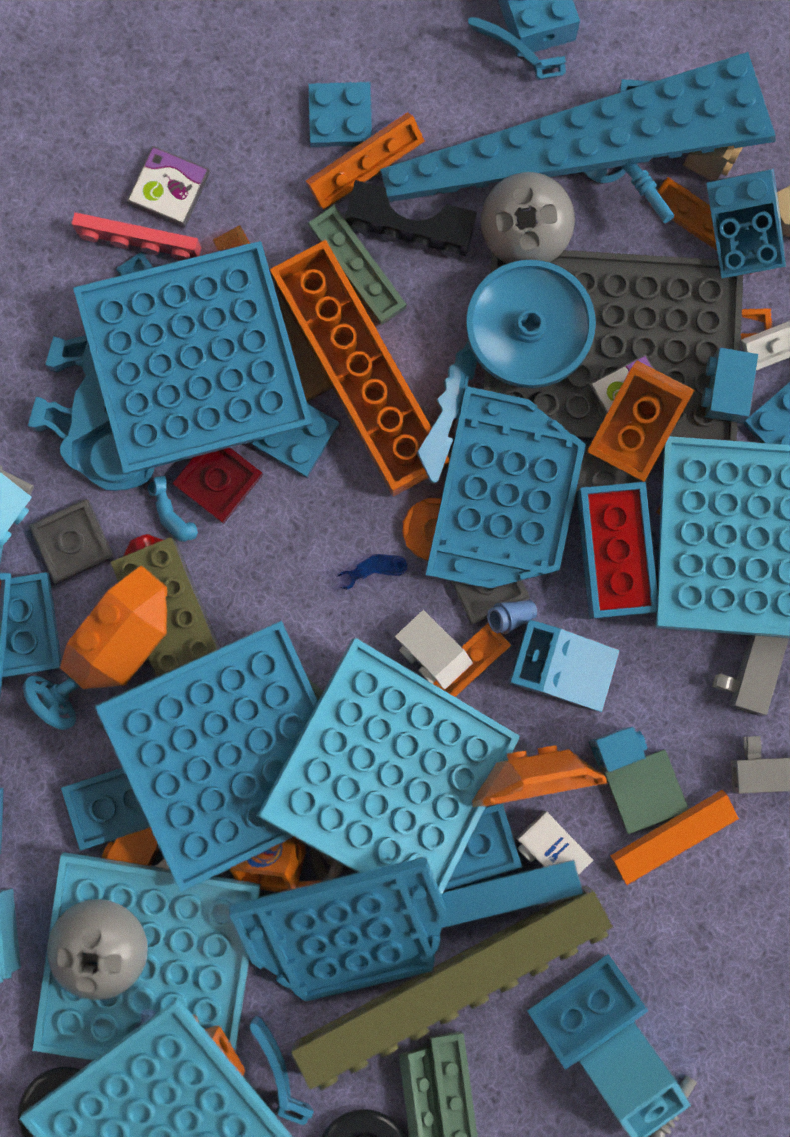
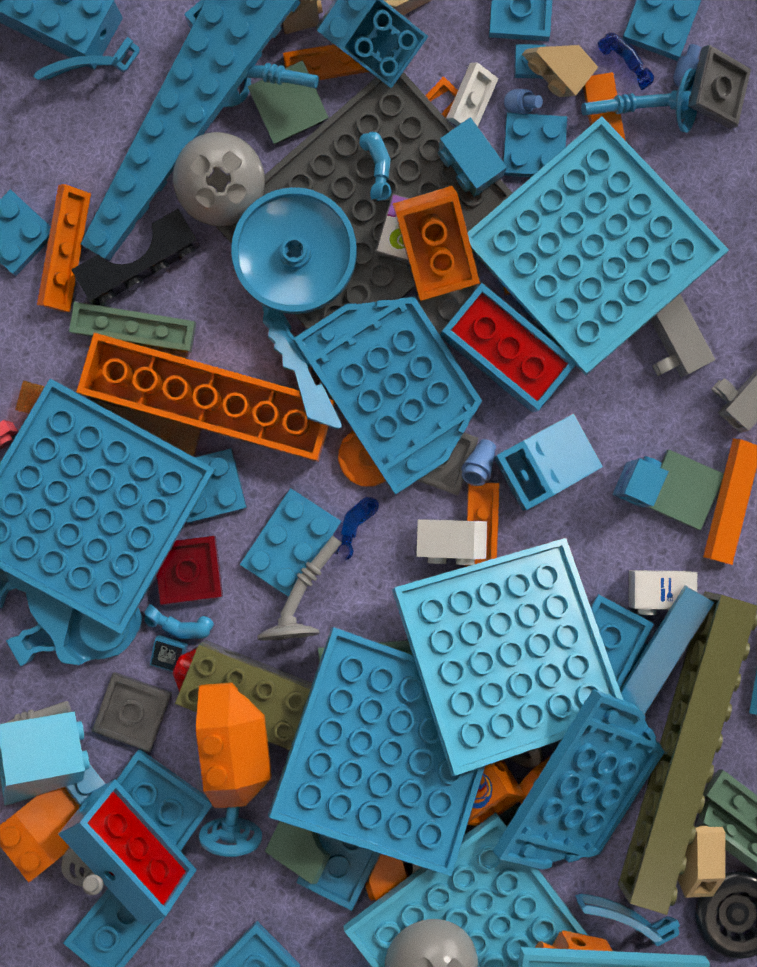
camera: 45 degrees left, 5 degrees up
orange wedge [472,745,607,807] -> none
none -> slope [150,635,188,672]
none -> dark azure plate [240,488,342,597]
none -> sand green tile [247,60,329,145]
none -> light grey dish [257,535,342,641]
none -> sand green tile [265,821,331,884]
none -> dark azure arm [359,132,391,201]
none -> tan slope [678,826,725,898]

